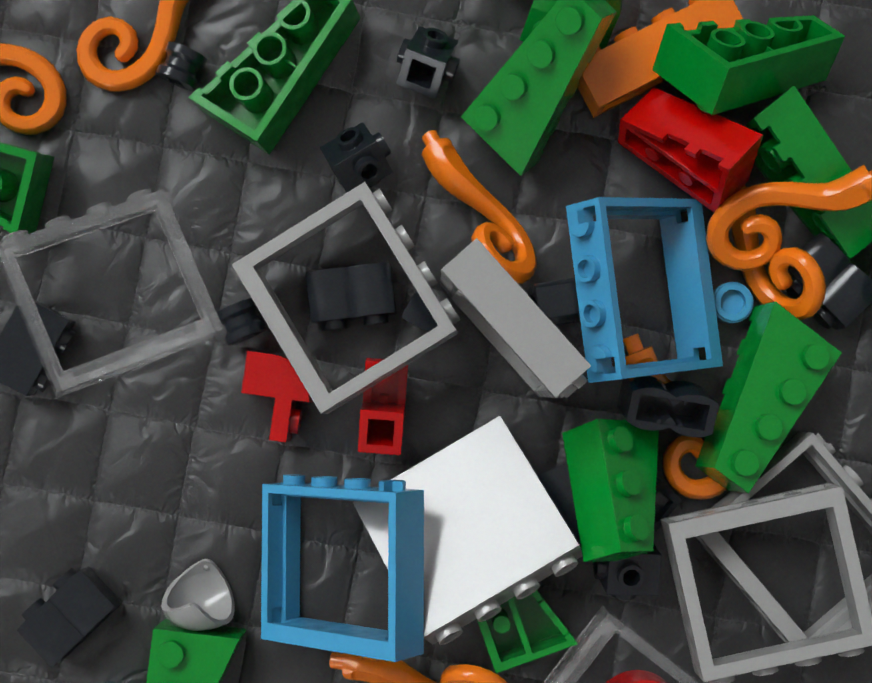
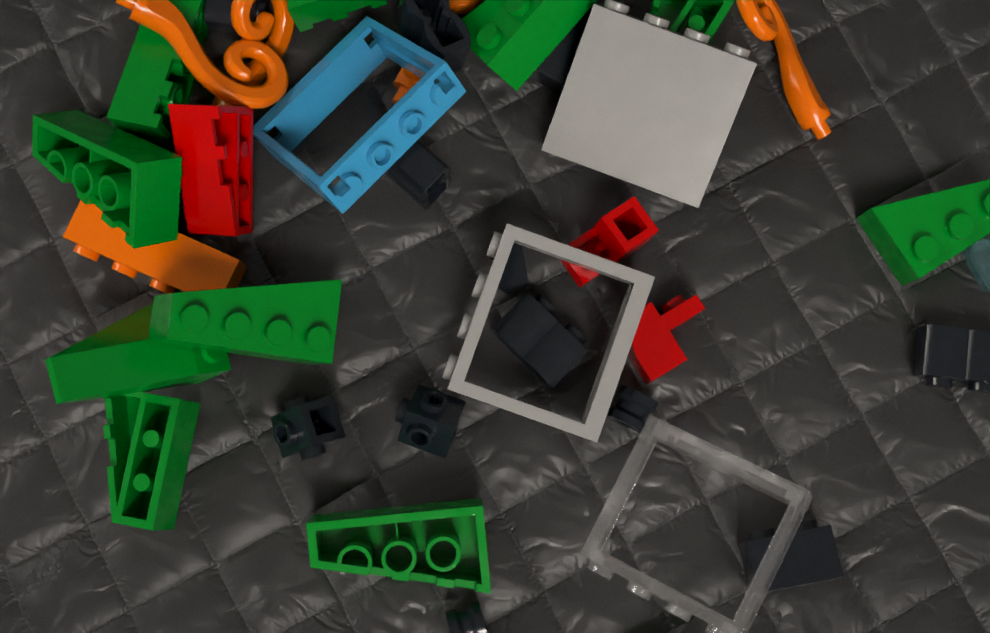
camera: 130 degrees left, 5 degrees down
light grey helmet [161,559,235,631] -> none
dark azure window [261,474,424,662] -> none
orange plant [421,130,537,284] -> none
light grey window [440,238,591,398] -> none
dark azure tile [713,282,754,324] -> none

